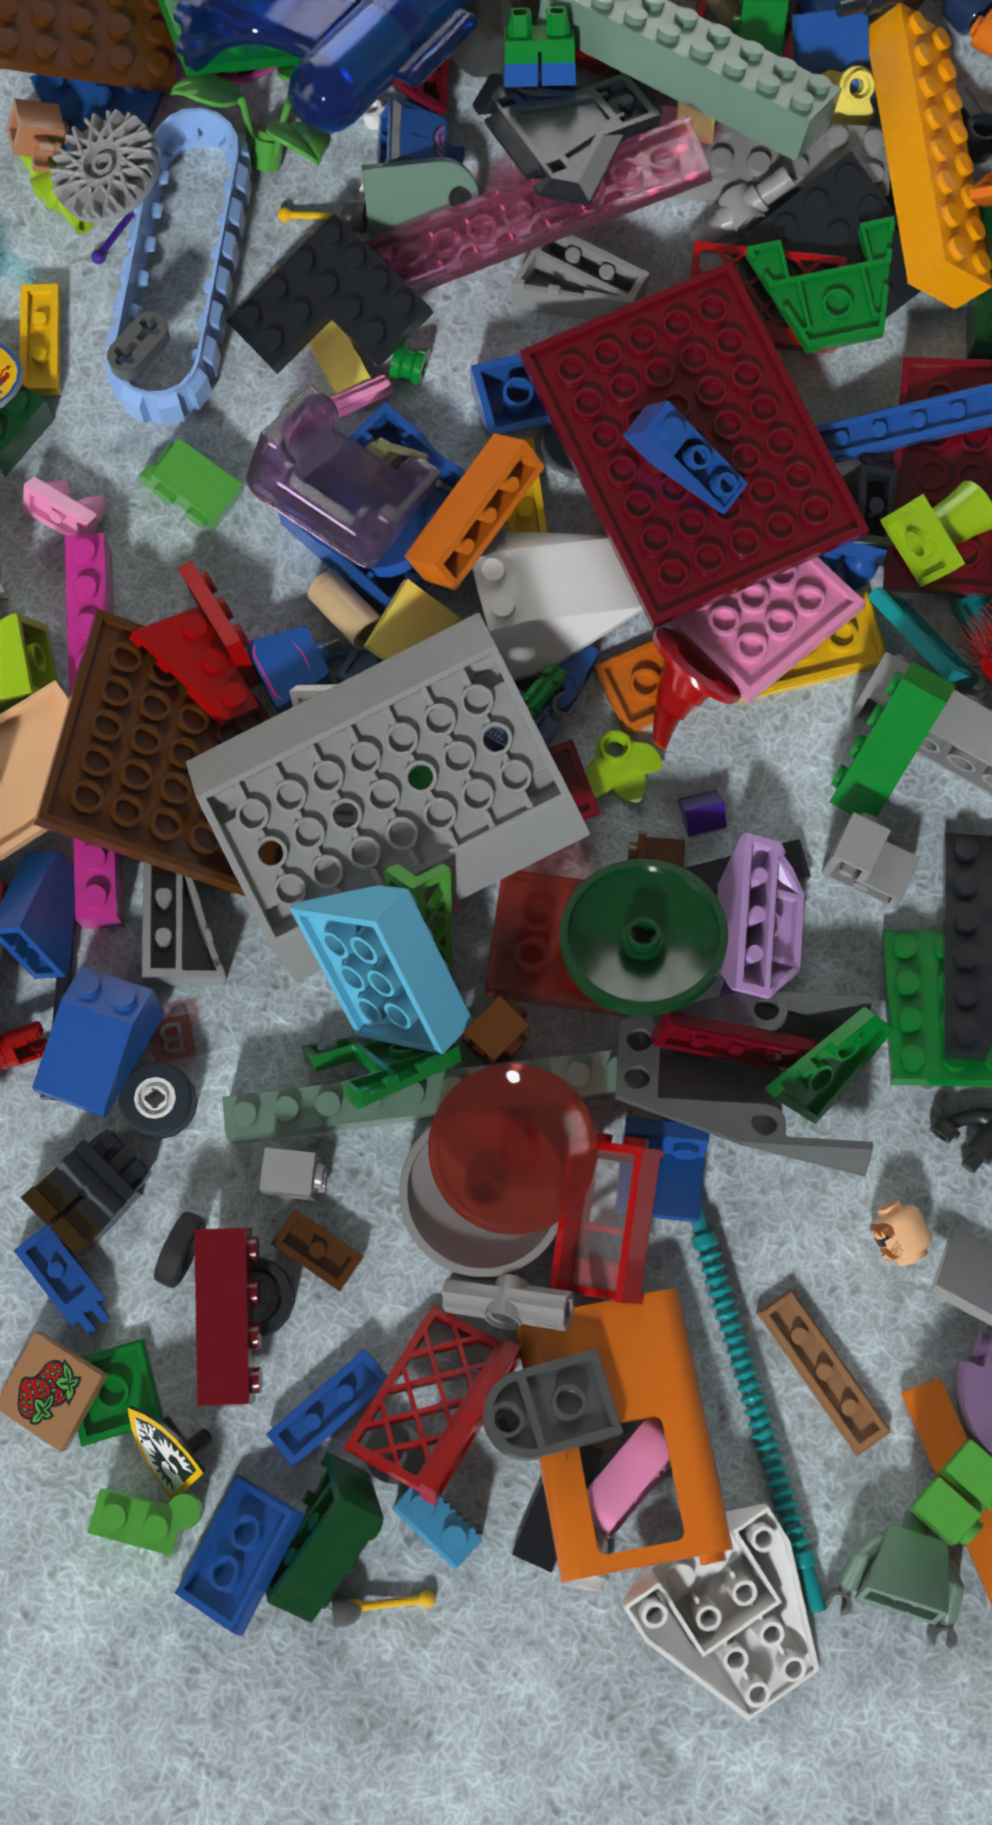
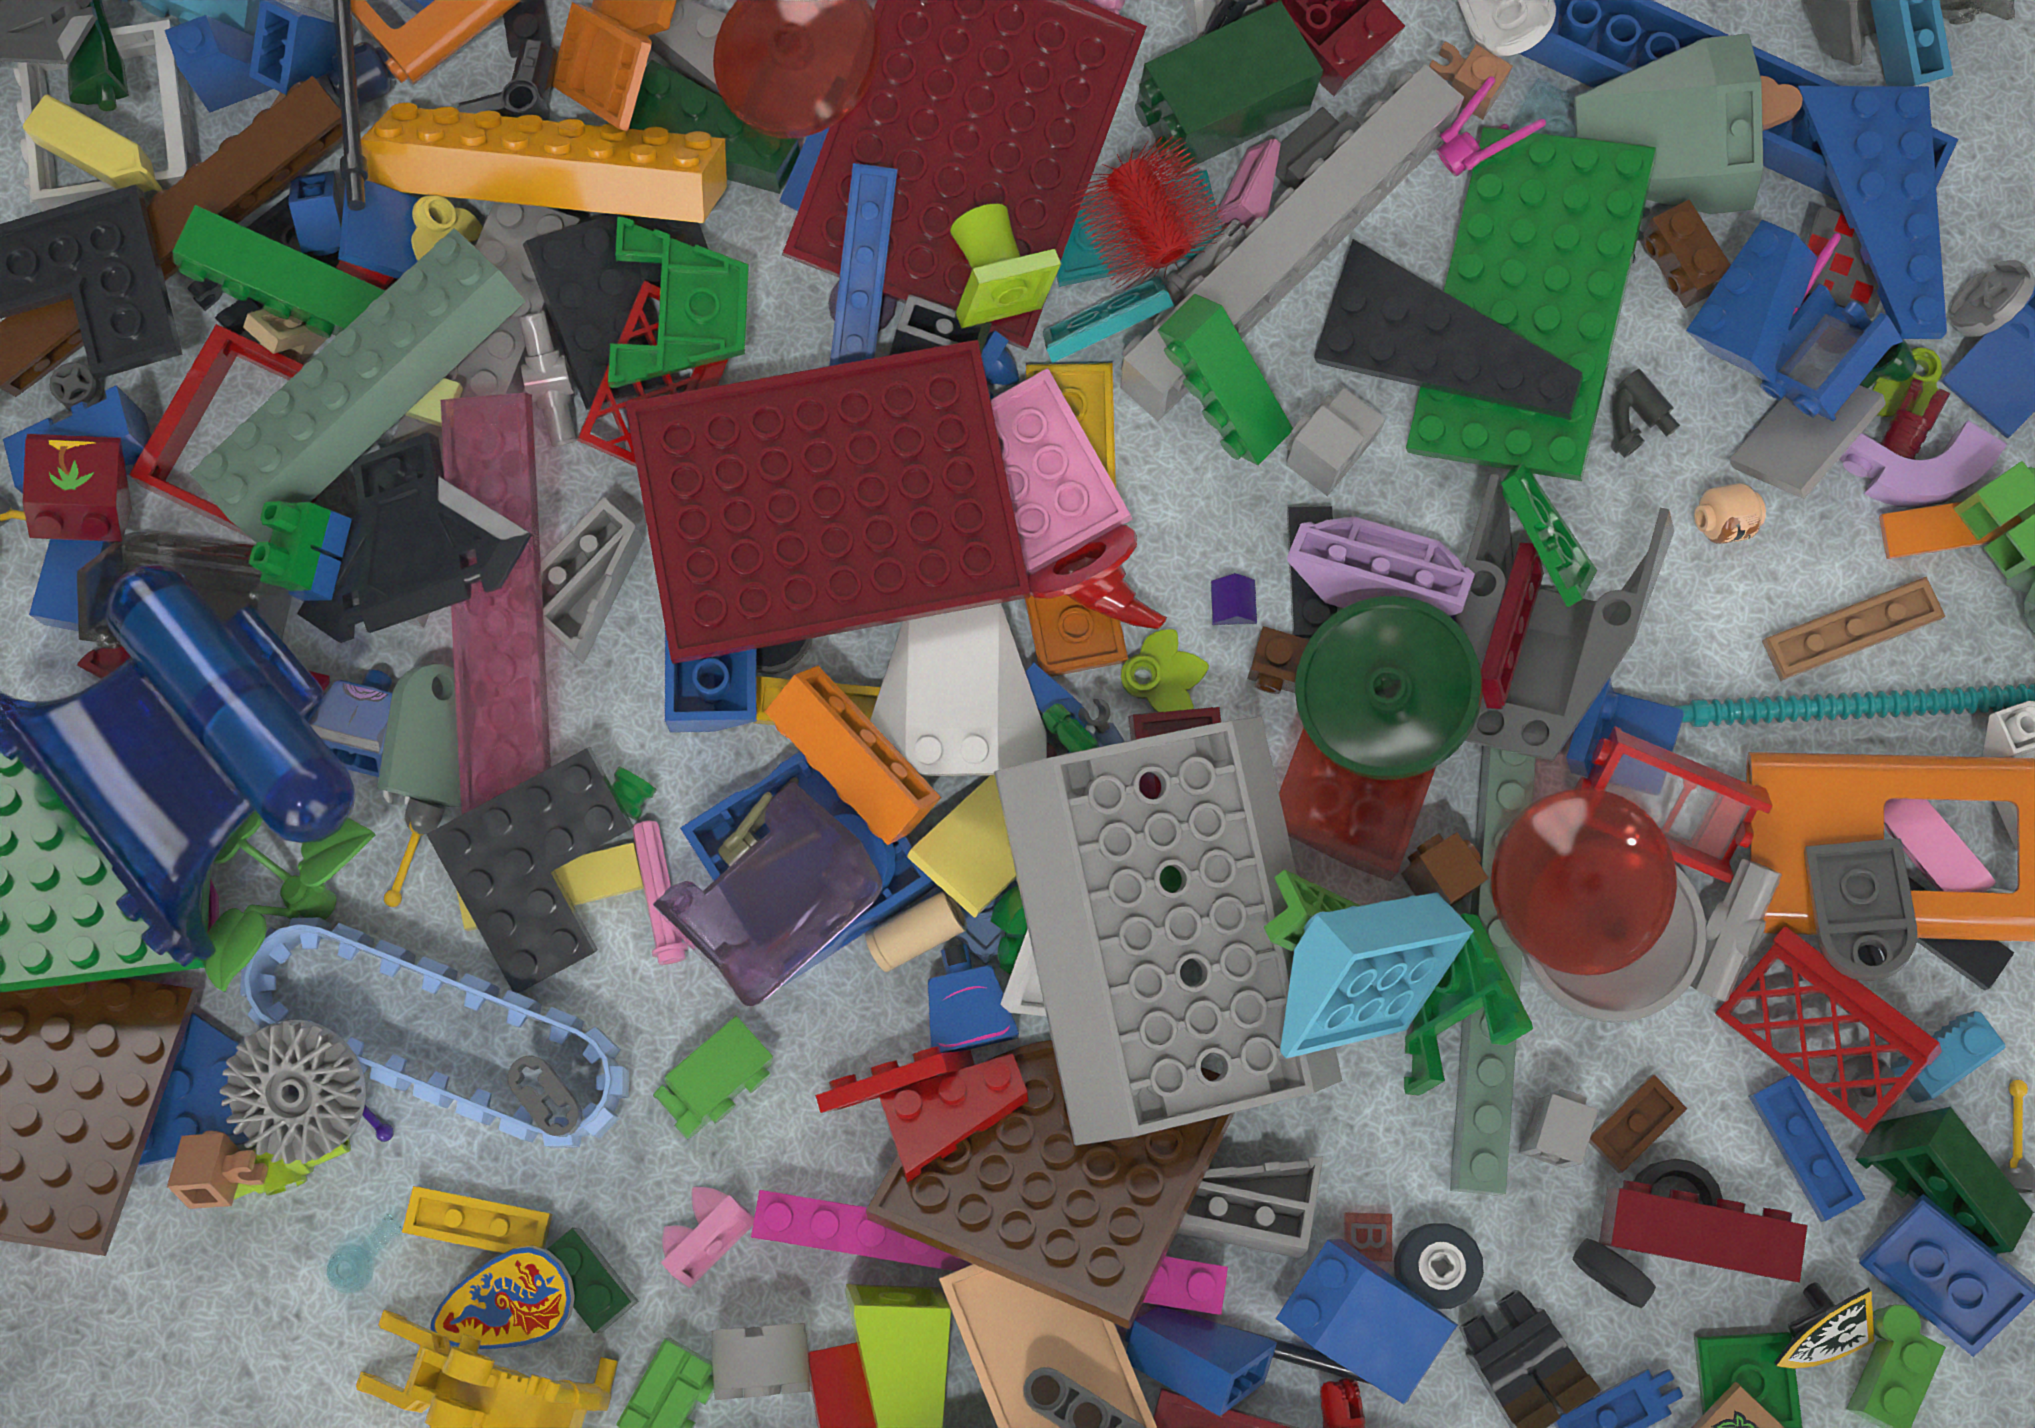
camera: 75 degrees left, 0 degrees up
blue slope [623,401,748,514] -> none

